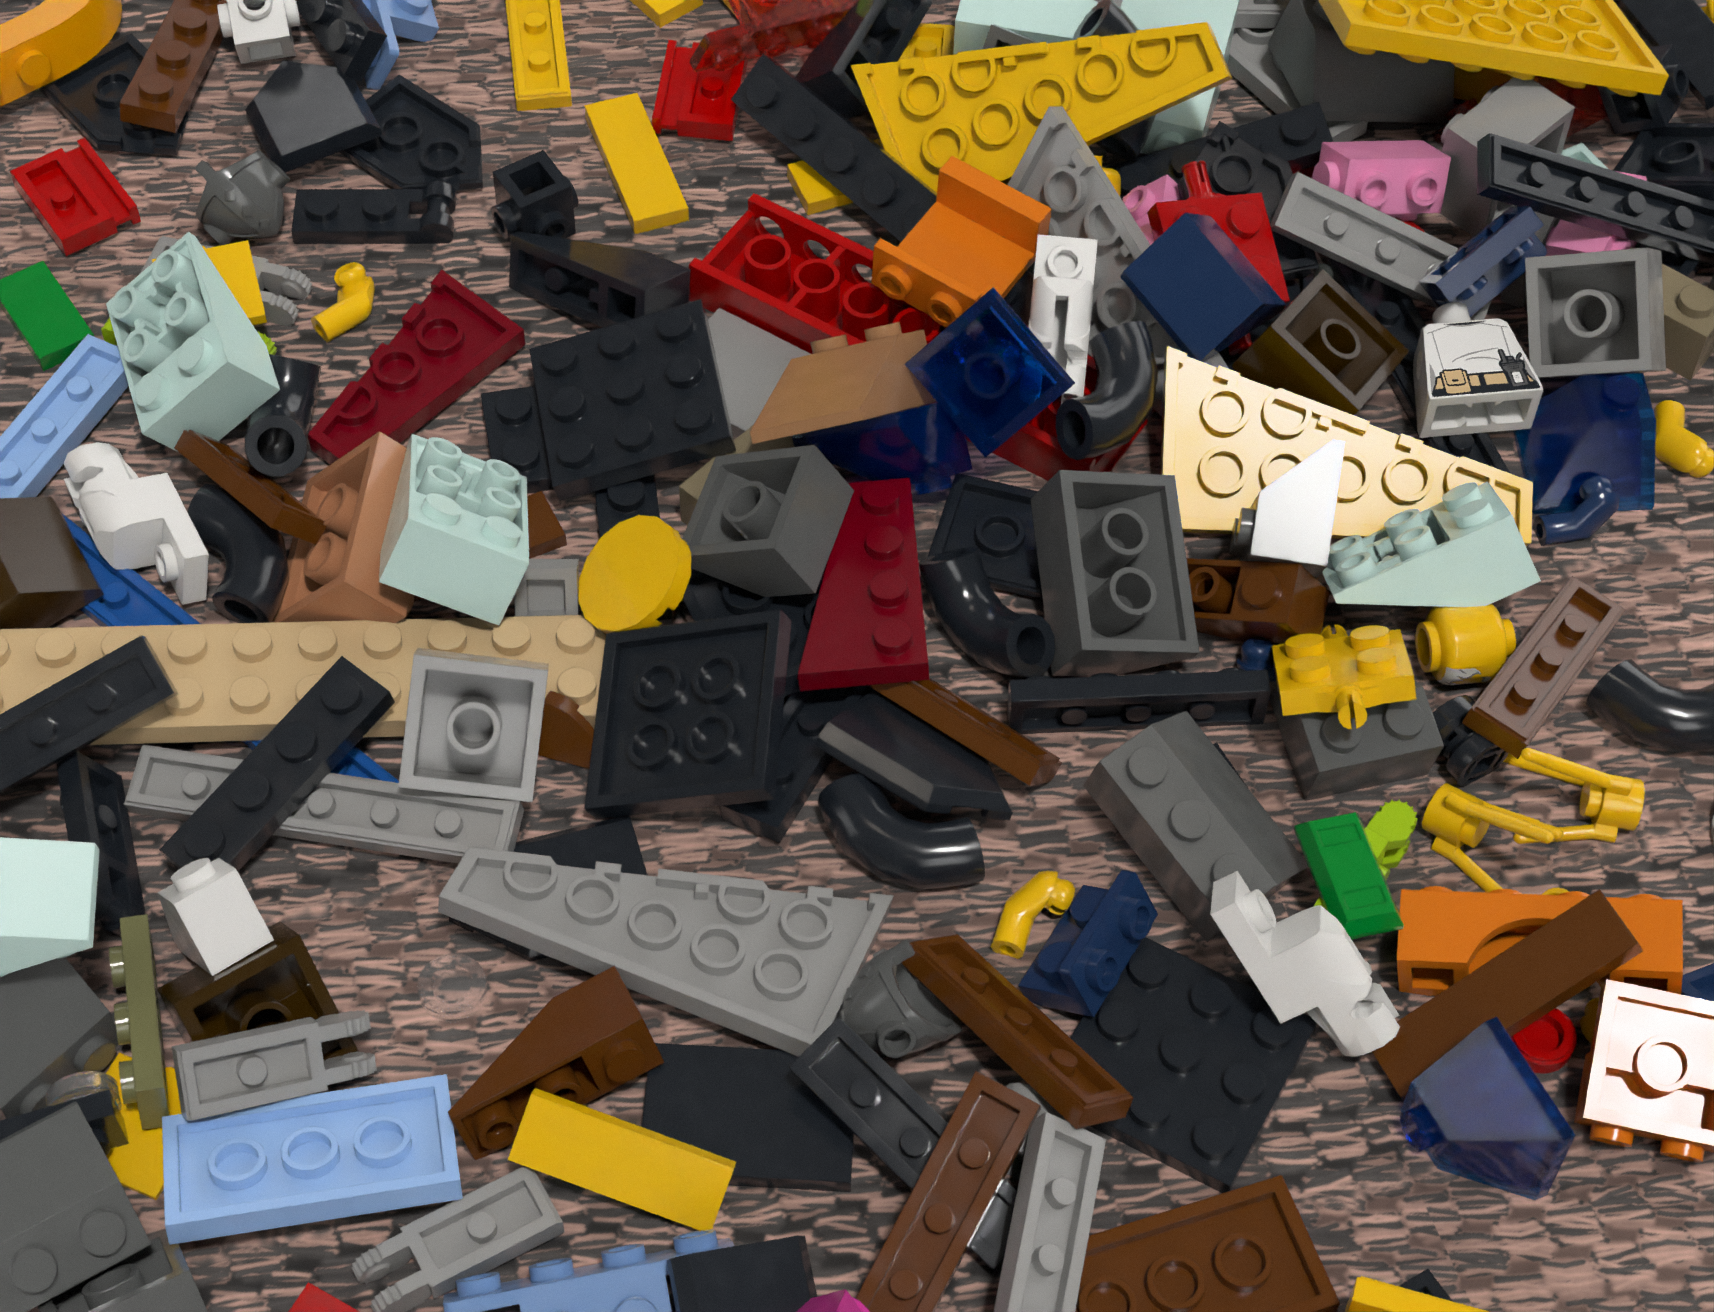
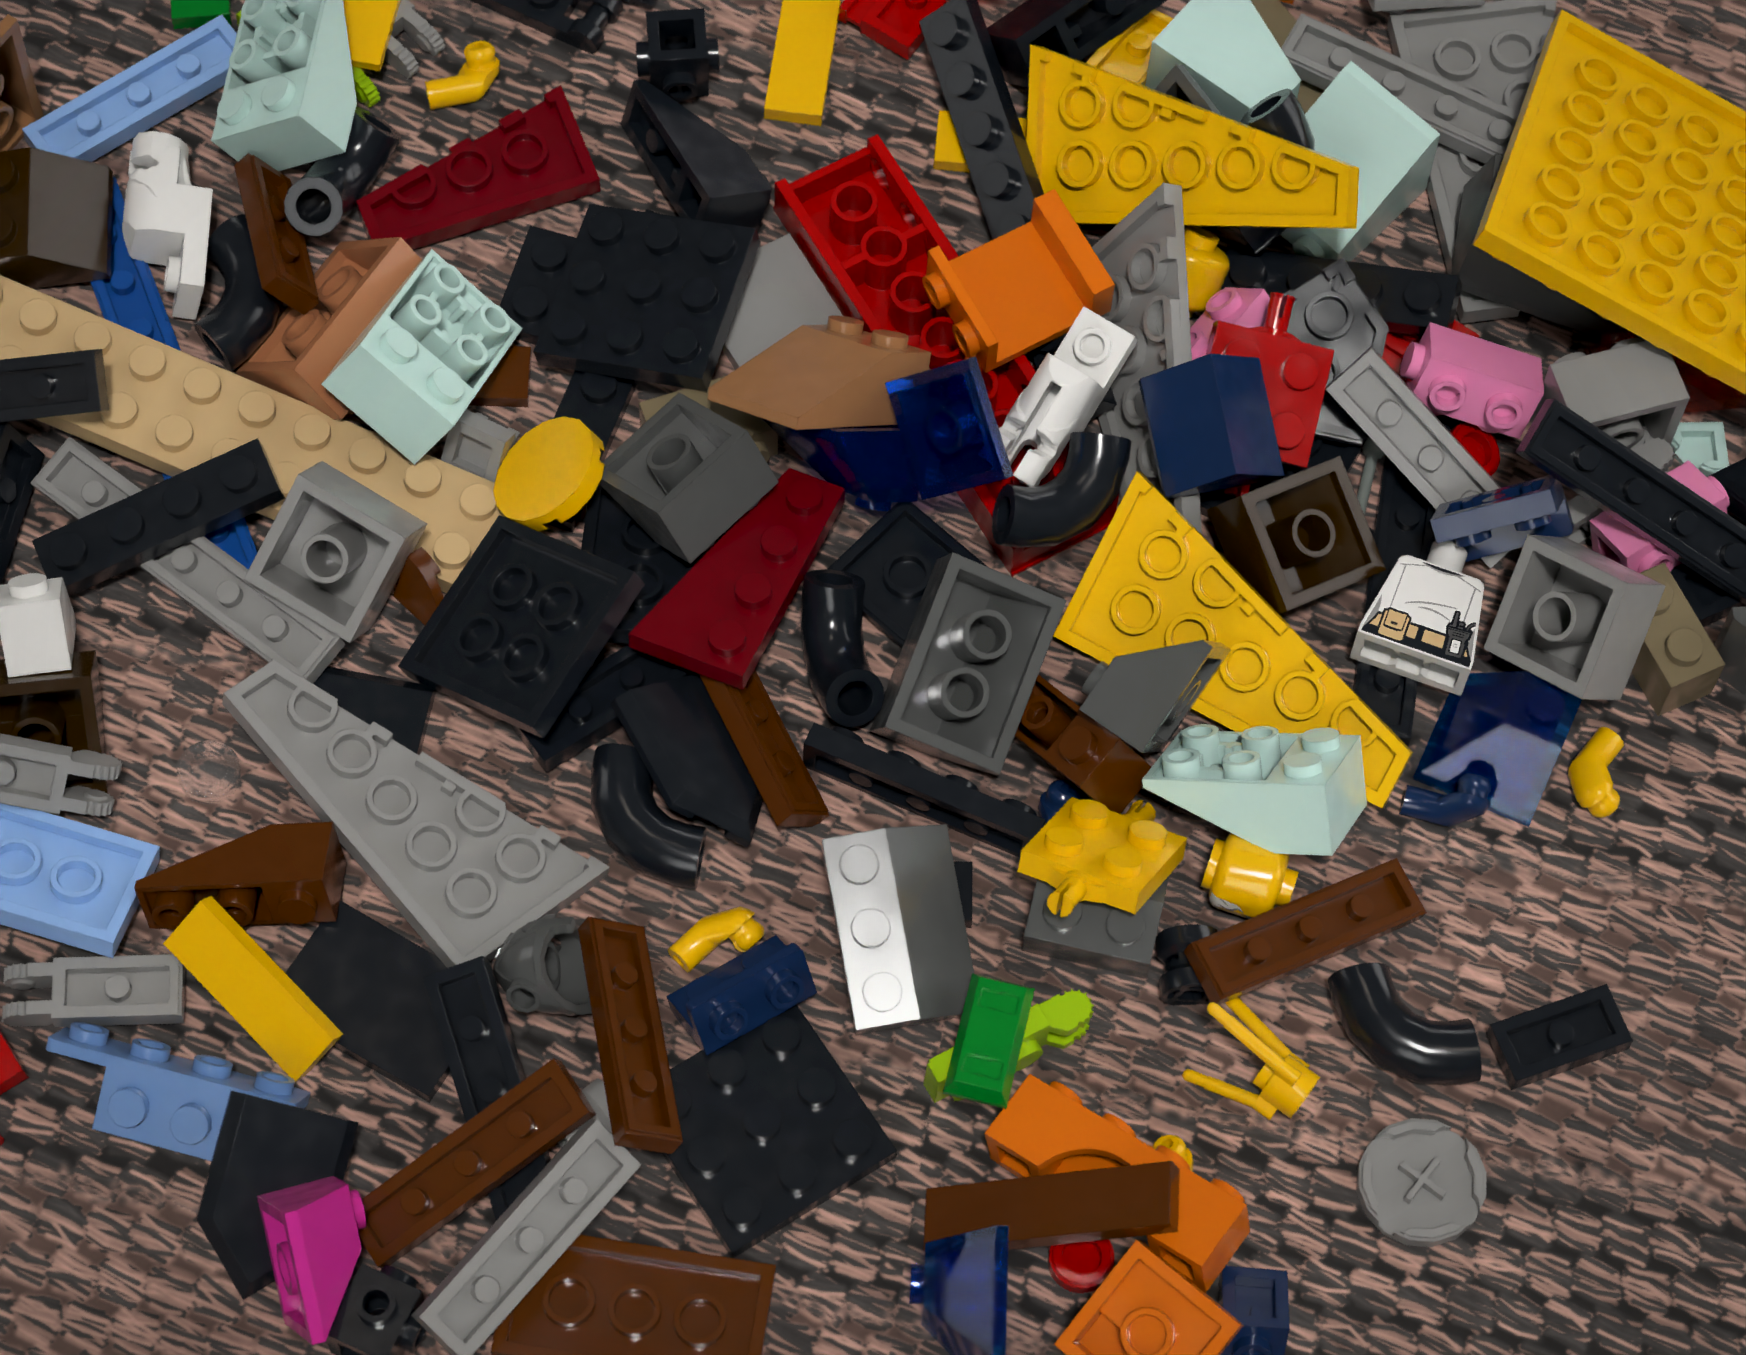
camera: 25 degrees right, 10 degrees up
white plate [1210,871,1400,1057] -> none
yellow plant [1422,783,1563,893] -> none

